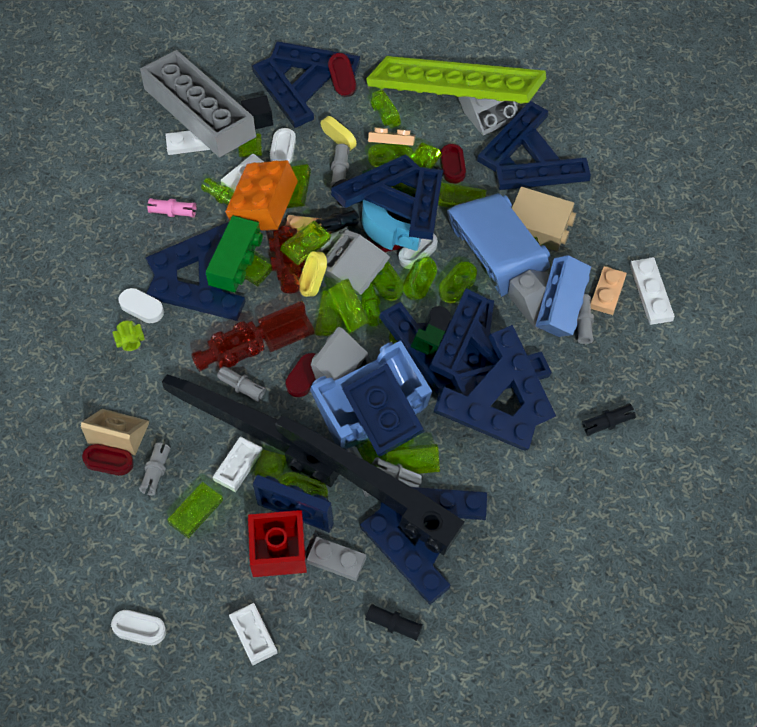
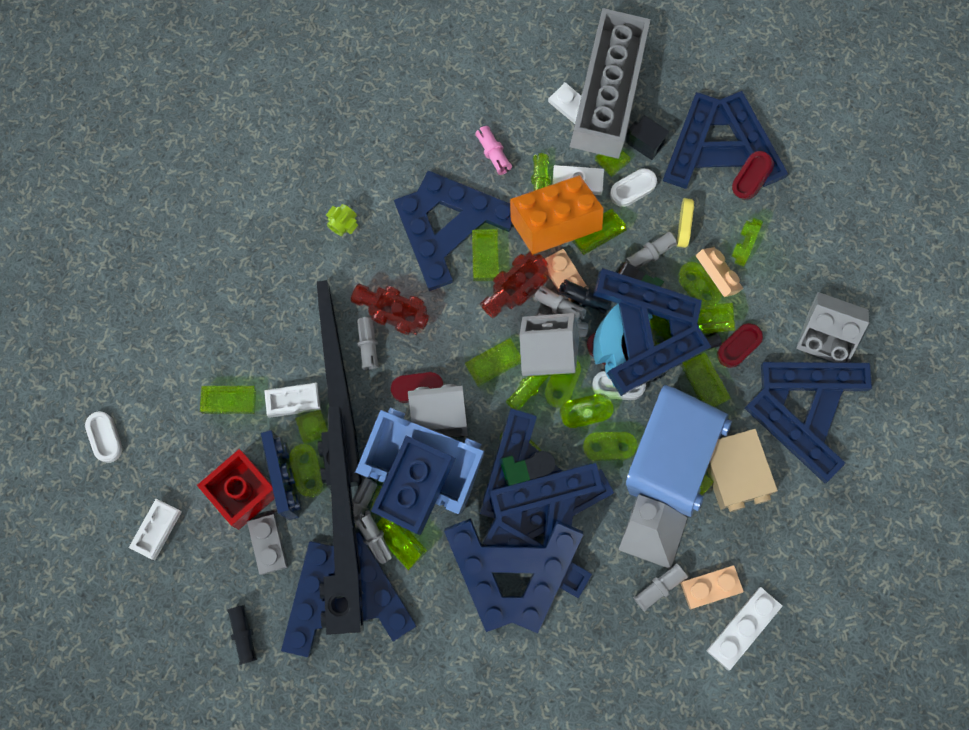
camera: 55 degrees right, 15 degrees up
tan slope [81,409,149,455] -> none
dark red tile [82,444,134,476] -> none
white tile [119,288,164,323] -> none
light grey pin [139,443,171,496] -> none
green brick [206,215,263,293] -> none
clear red panel [258,301,315,353] -> none
clear neon green plate [280,220,331,265] -> none
light yellow tile [299,251,327,297] -> none
clear neon green plate [328,279,370,333] -> none
lime plate [366,56,546,104] -> none
medium blue brick [535,255,591,337] -> none
black pin [582,403,636,436] -> none

